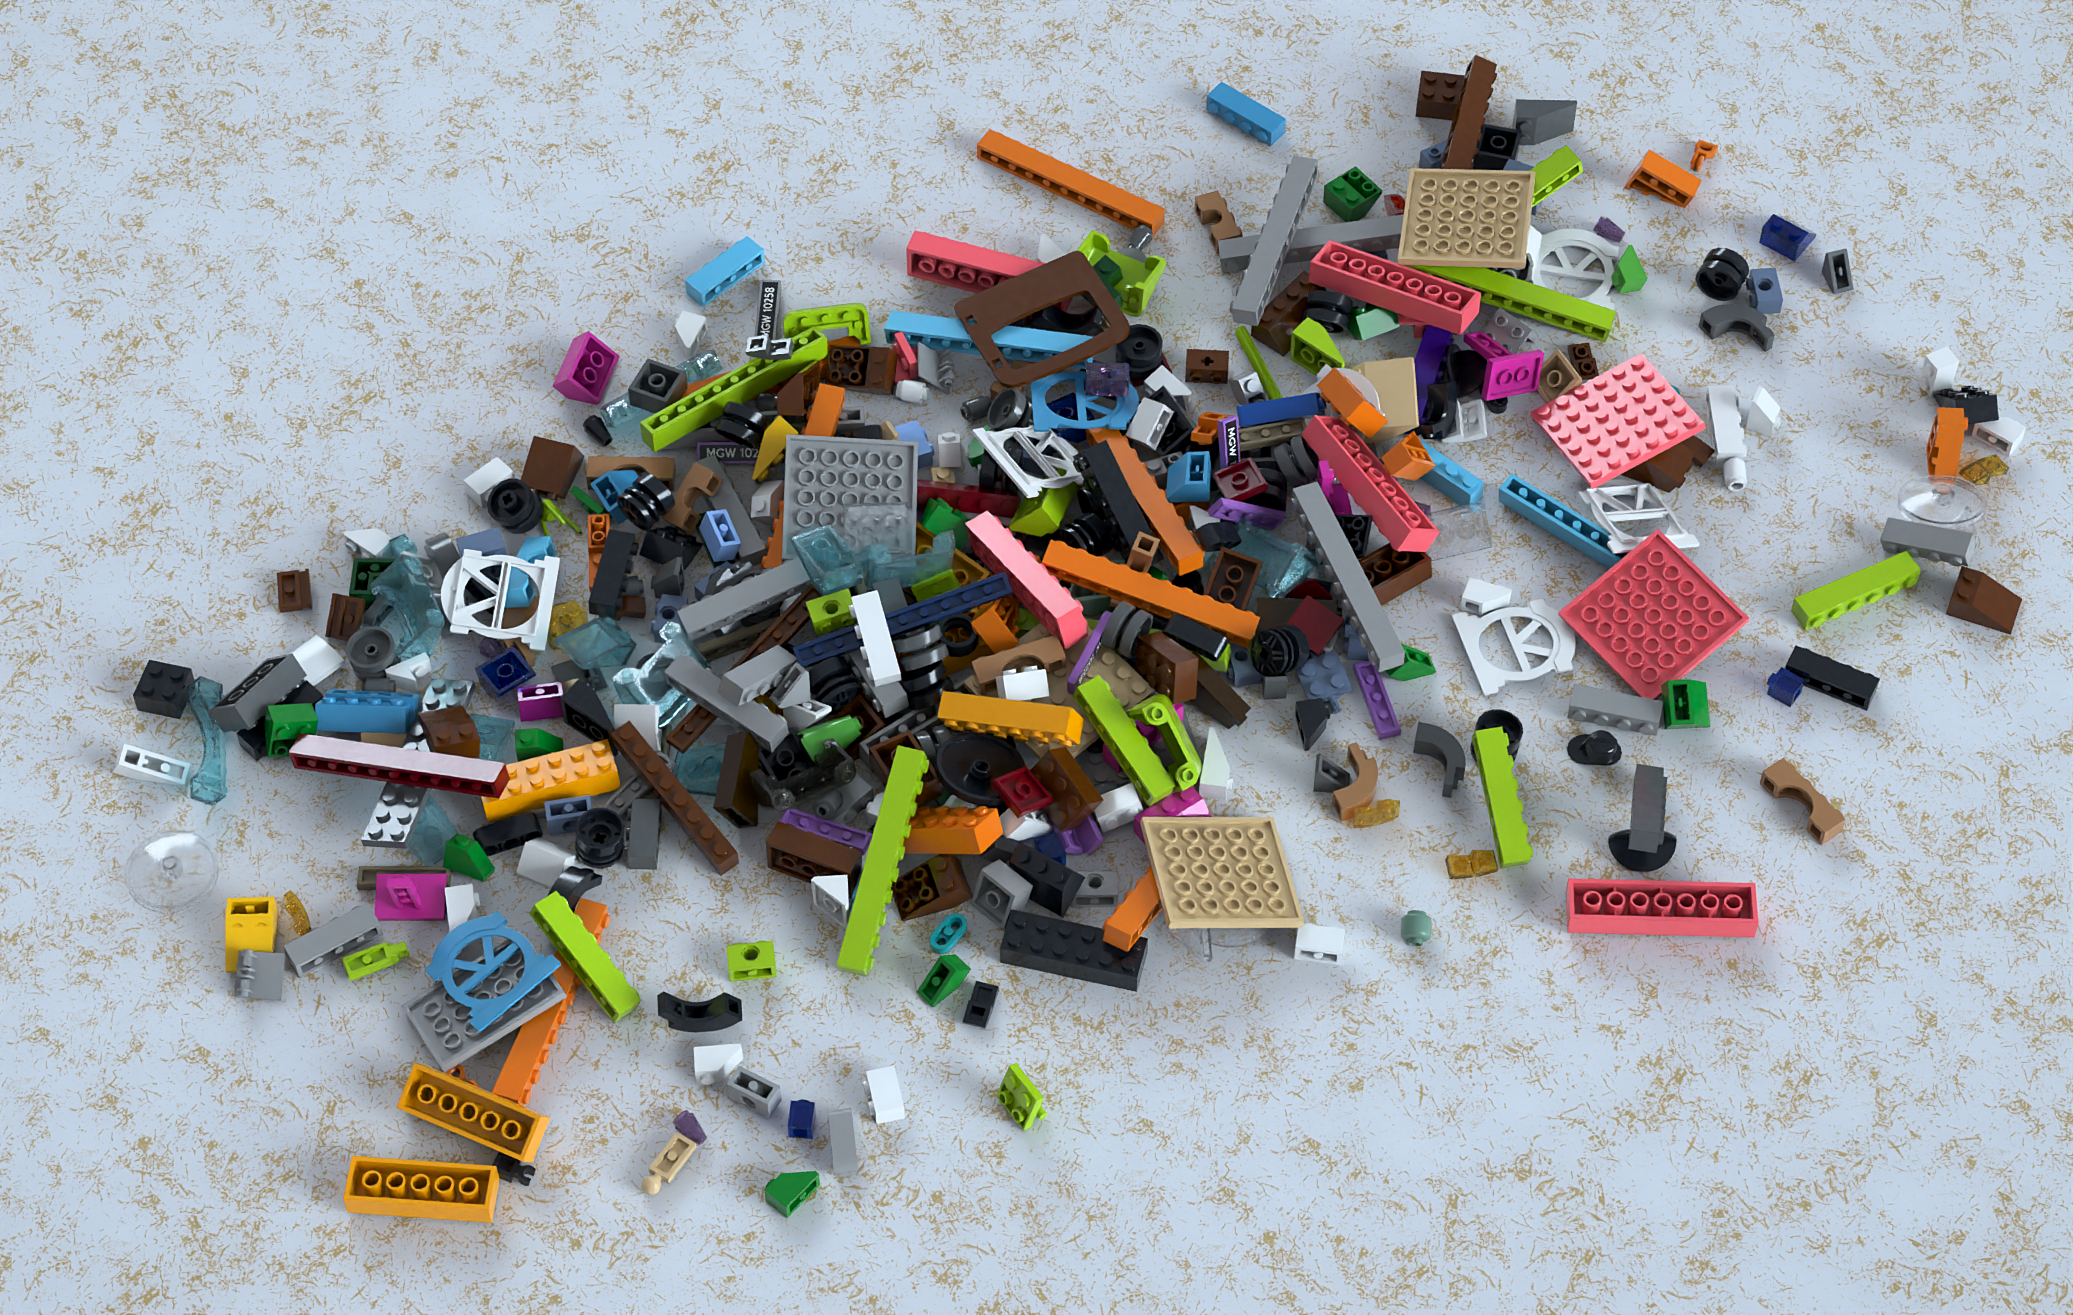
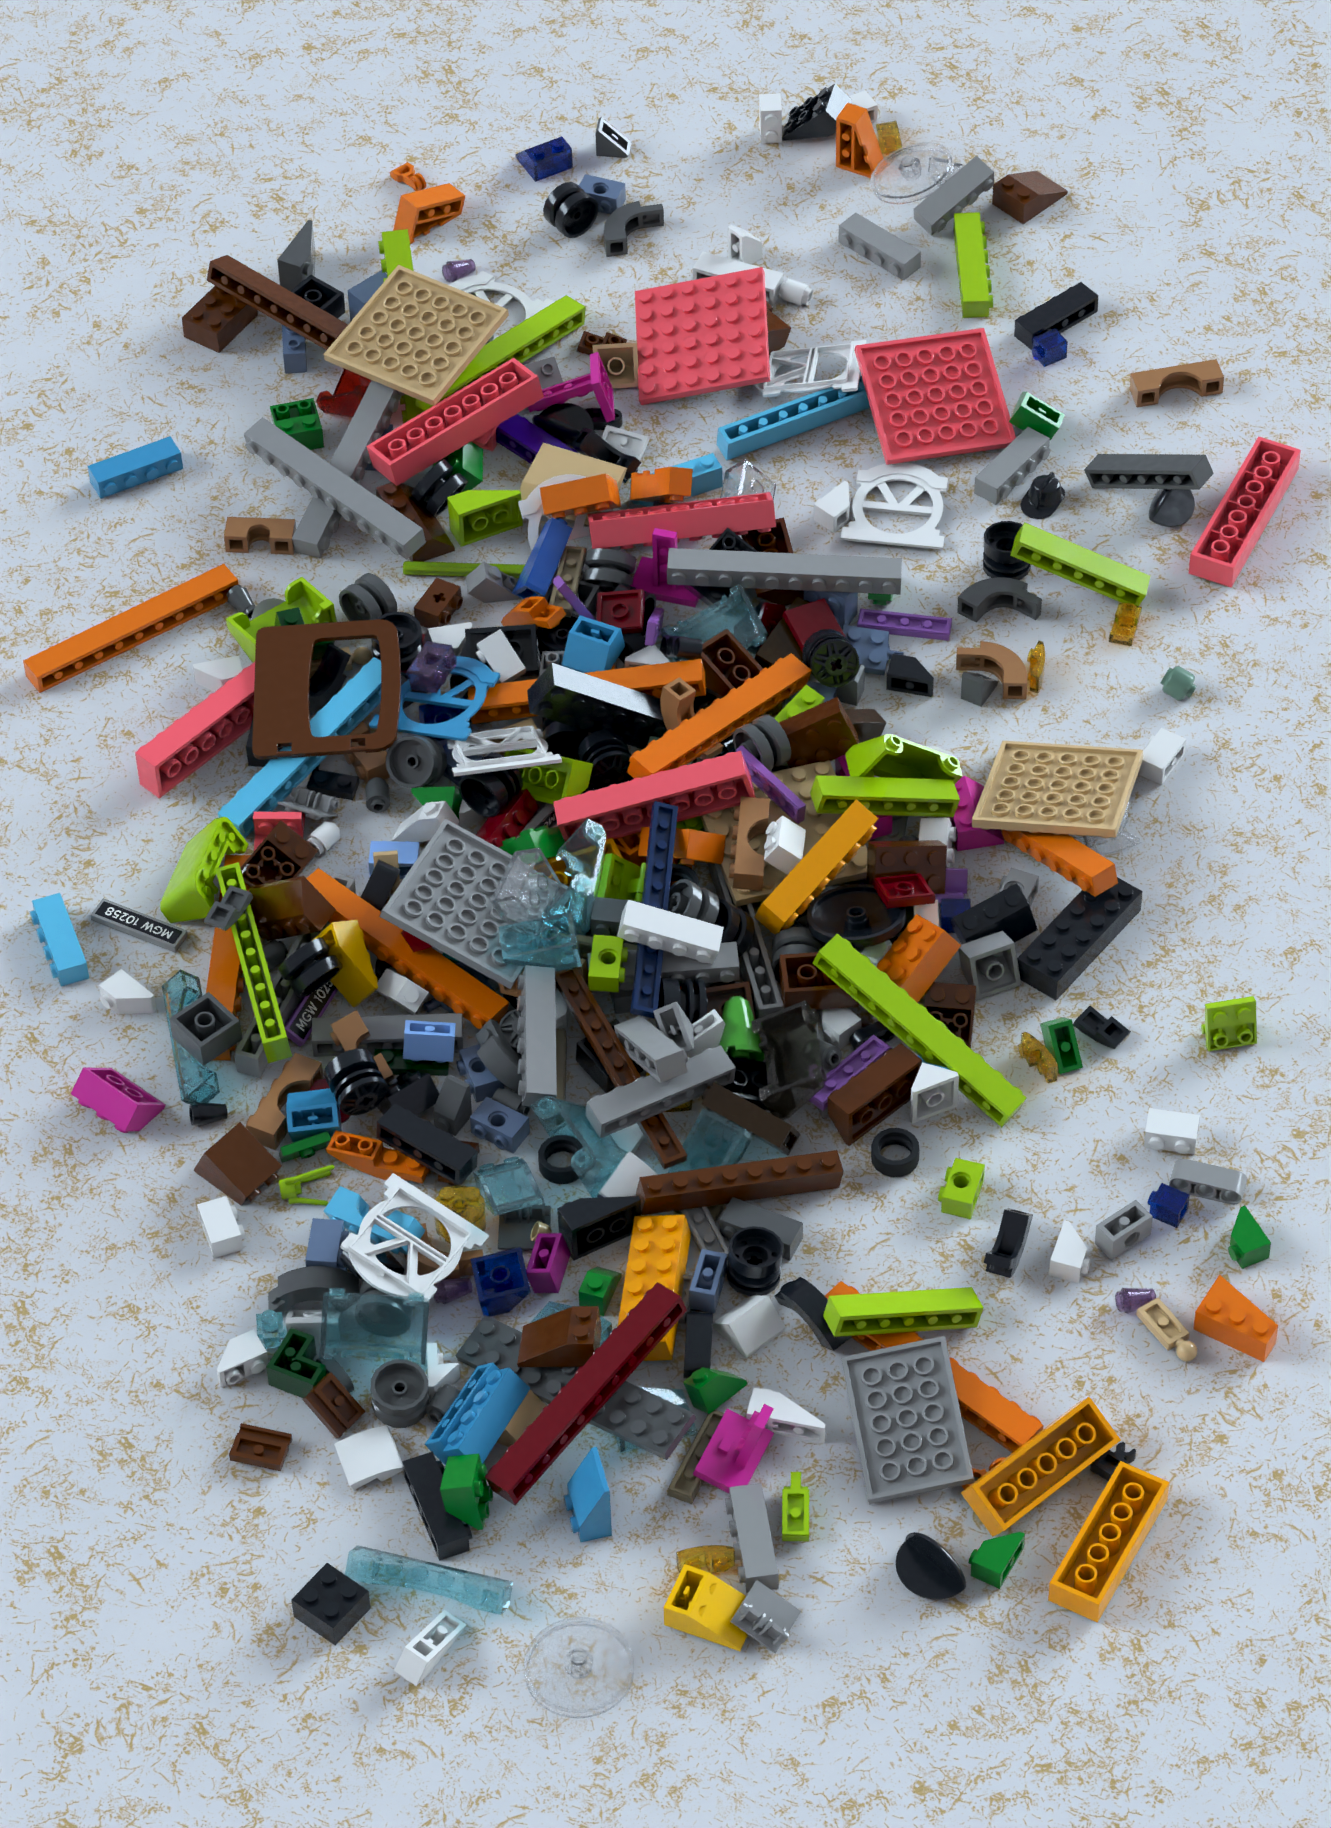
camera: 65 degrees left, 5 degrees down
dark grey brick [209,653,307,732] -> none
dark azure window [425,911,561,1032] -> none
black wheel [487,478,544,534] -> none
teal plate [930,913,967,954] -> none
black beam [1162,613,1229,662] -> none
bright green slope [1611,245,1648,294] -> none
none -> black plate [306,769,359,800]
none -> dark grey wheel [339,573,397,621]
none -> dark azure slope [563,1447,612,1543]
none -> light grey brick [838,213,921,281]
none -> black tyre [871,1128,920,1177]
none -> black piece [896,1532,966,1600]
none -> green slope [968,1532,1025,1589]
none -> clear yellow slope [1018,1032,1058,1083]
none -> orange wedge [1193,1274,1278,1362]

